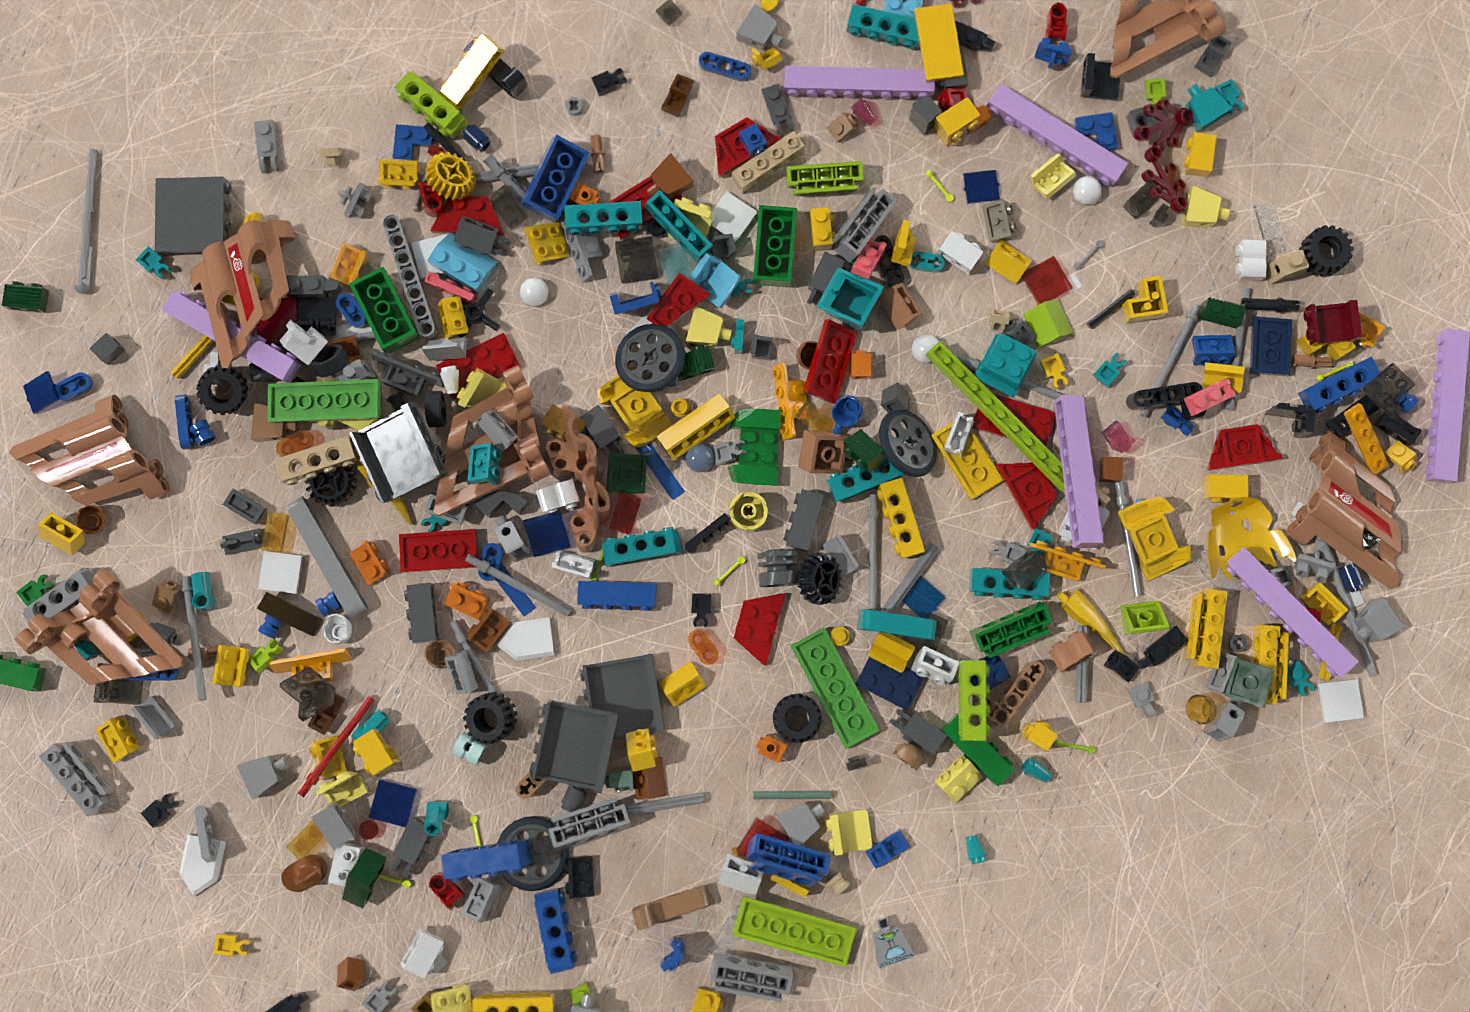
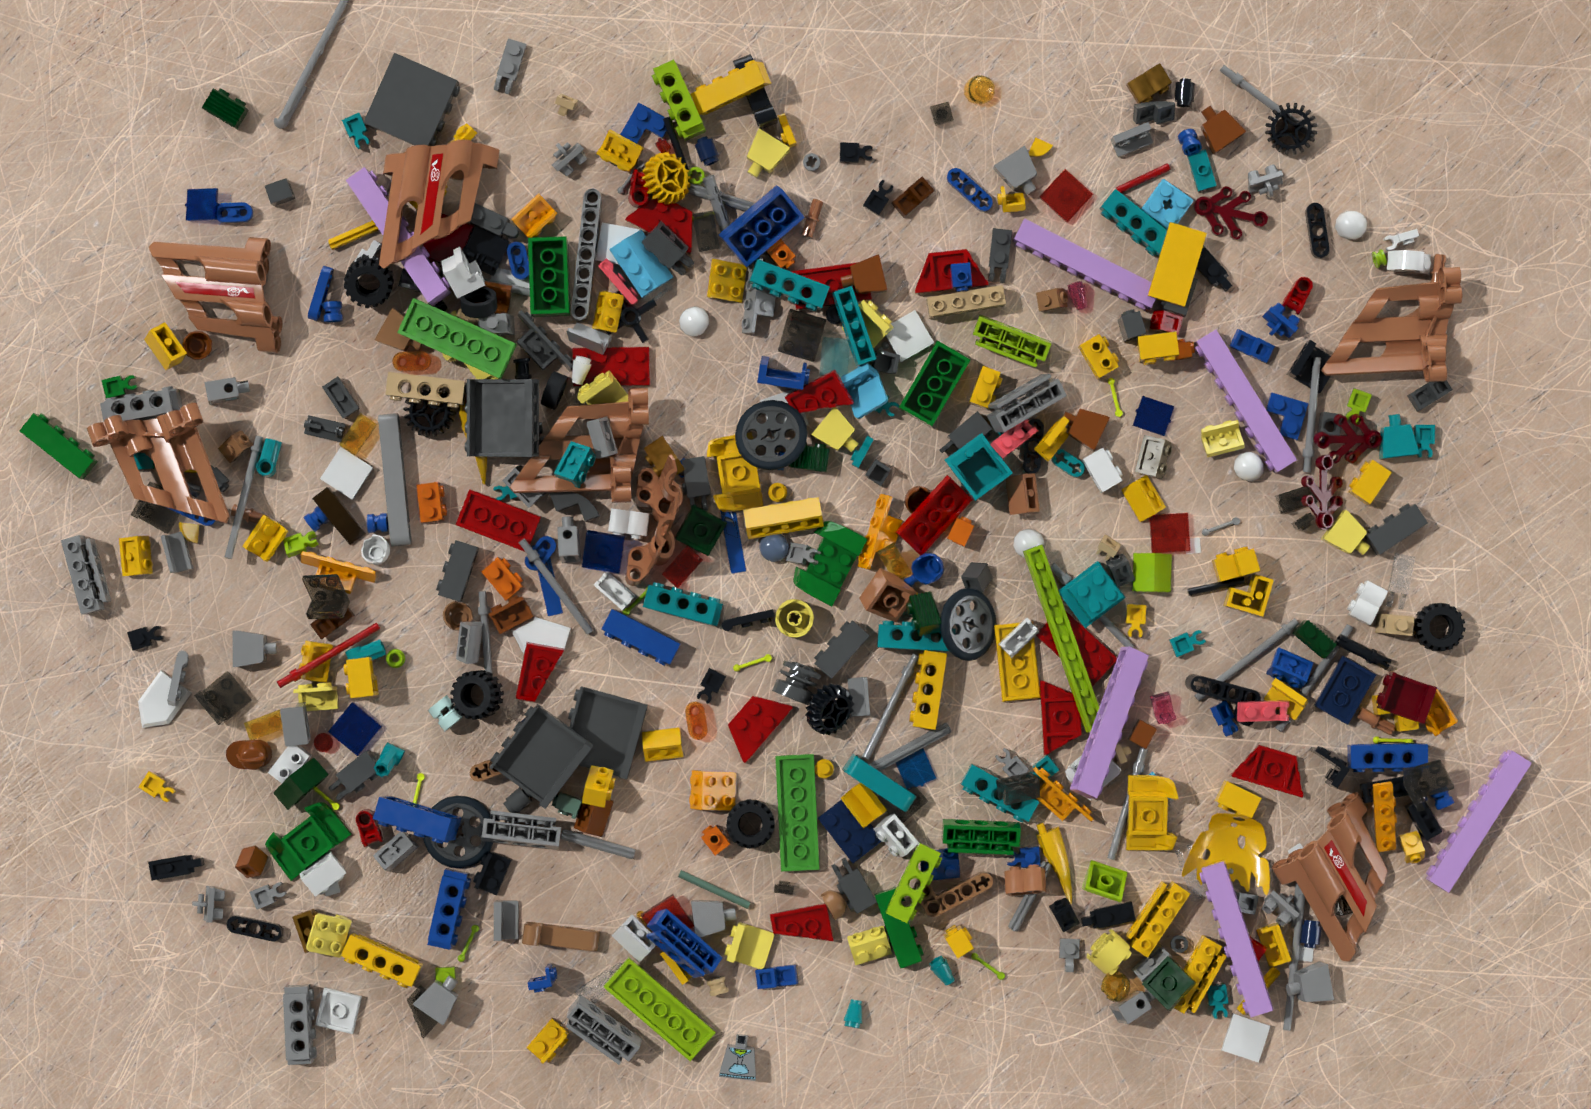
camera: 25 degrees right, 5 degrees up
none -> yellow tile [179,522,199,543]
none -> clear smoke bracket [194,671,252,725]
none -> light grey torso [204,377,250,405]
none -> green piece [265,802,352,881]
none -> lime plate [386,649,405,668]
none -> lime hinge [457,925,479,962]
none -> light grey panel [494,900,519,941]
none -> red wing [516,642,564,702]
none -> lime bush [688,167,705,185]
none -> light orange bracket [689,770,736,810]
none -> light yellow torso [747,128,790,178]
none -> red wing [770,903,833,941]
none -> yellow plate [778,113,796,148]
none -> black plate [863,180,893,216]
none -> blue plate [1007,846,1040,868]
none -> clear red plate [1039,169,1093,223]
none -> dark orange torso [1063,409,1110,451]
none -> yellow brick [1078,334,1119,380]
none -> light yellow brick [1087,929,1132,975]
none -> yellow brick [1212,546,1260,582]
none -> blue slope [1229,329,1275,363]
none -> light grey bar [1302,357,1321,472]
none -> dark grey brick [1364,503,1428,555]

